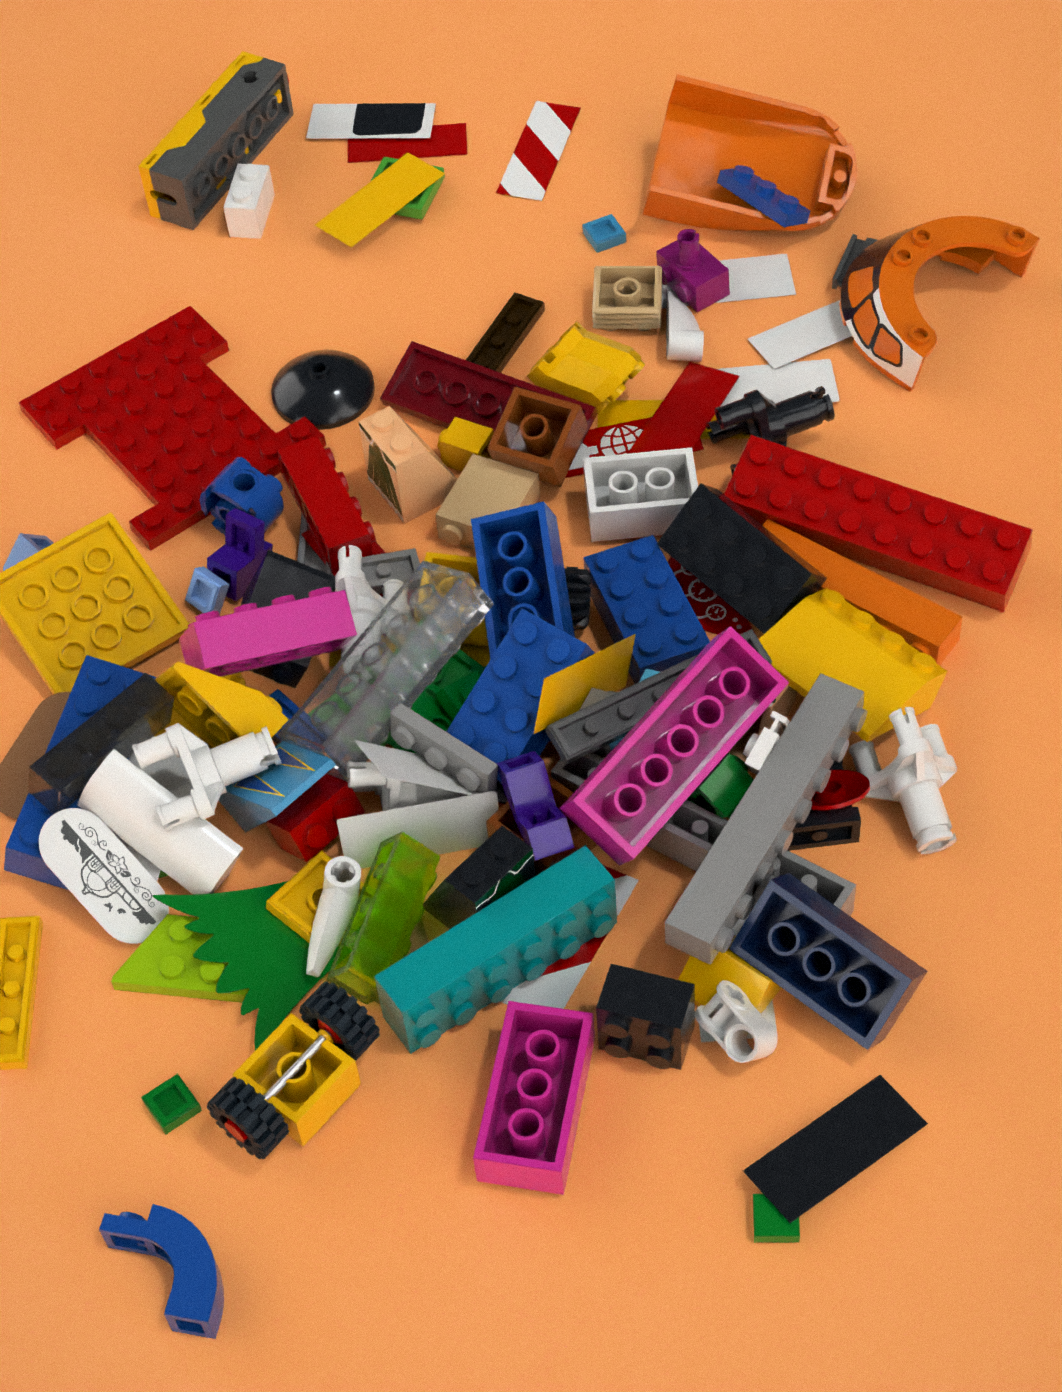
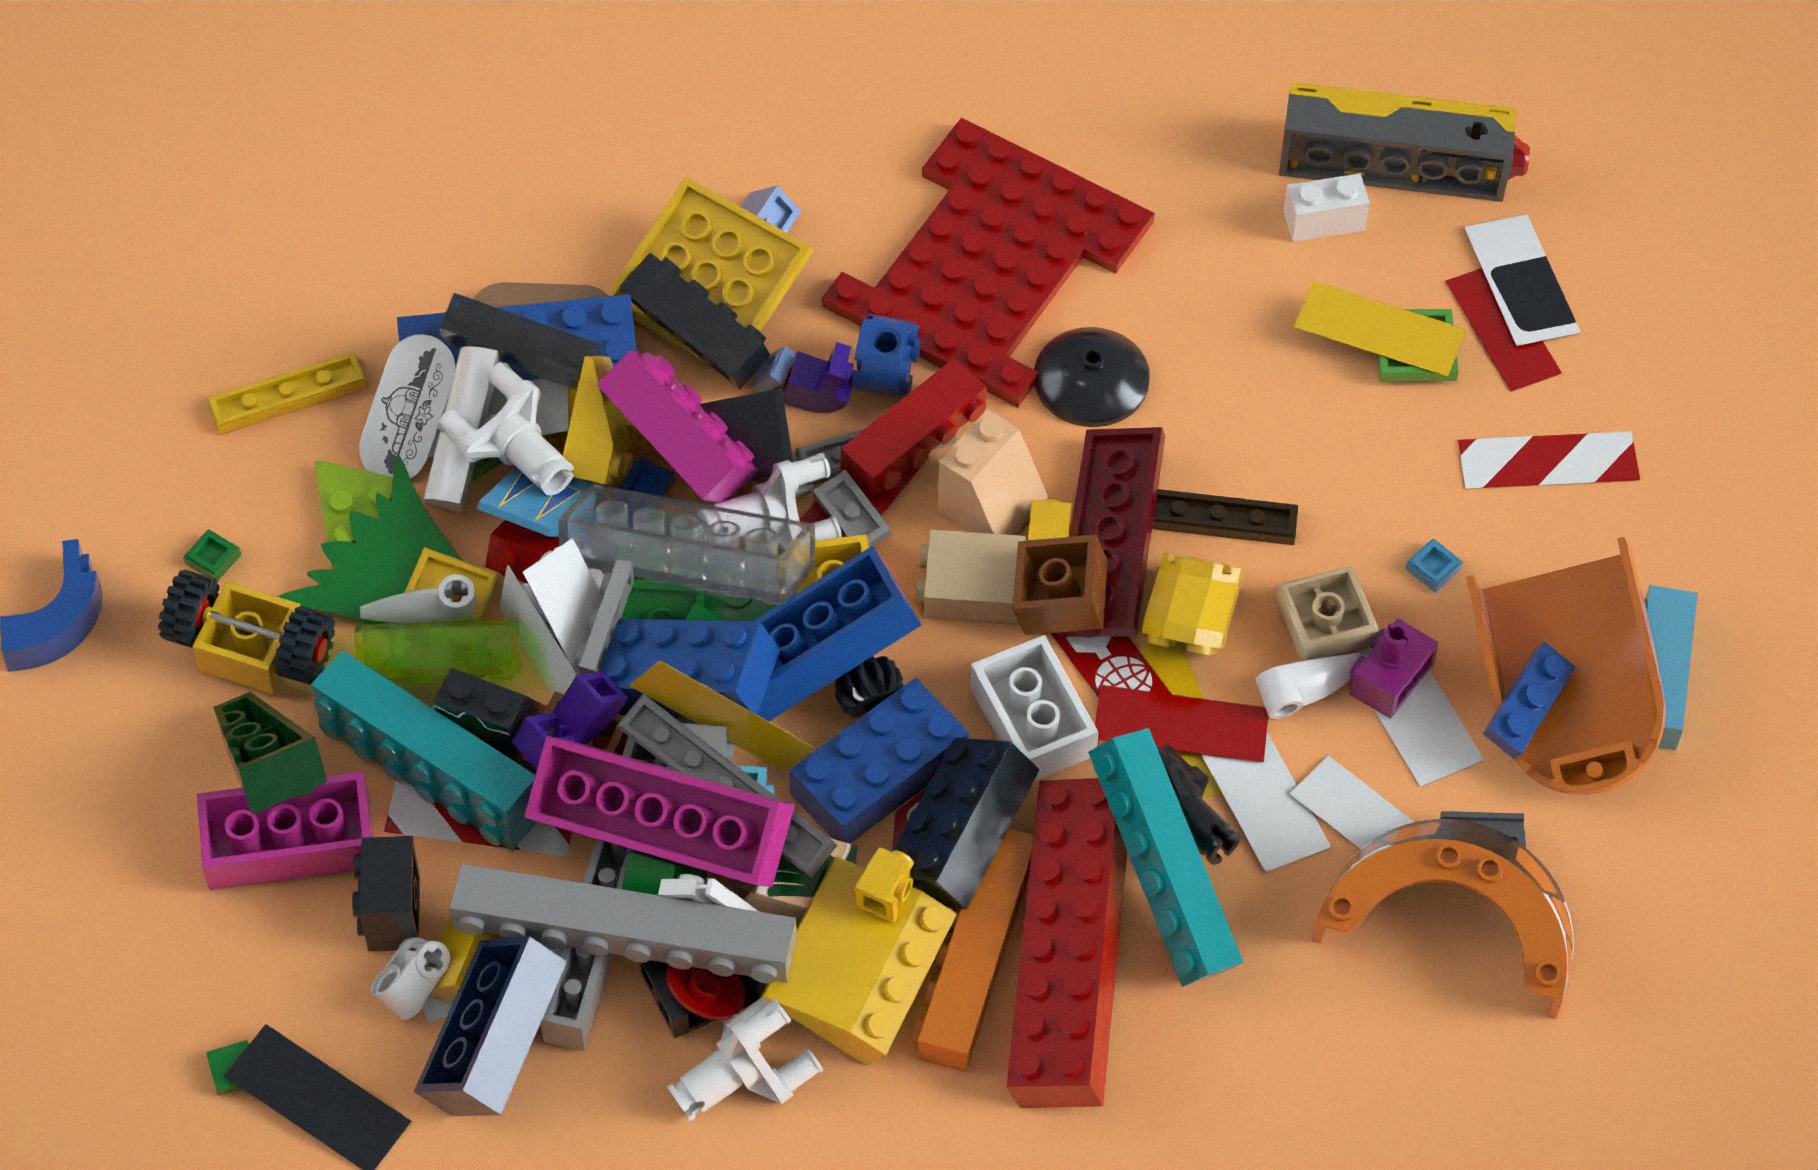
camera: 65 degrees right, 5 degrees up
none -> dark green wedge [213,692,328,814]
none -> black brick [619,253,770,390]
none -> yellow brick [855,847,914,924]
none -> teal brick [1088,728,1244,987]

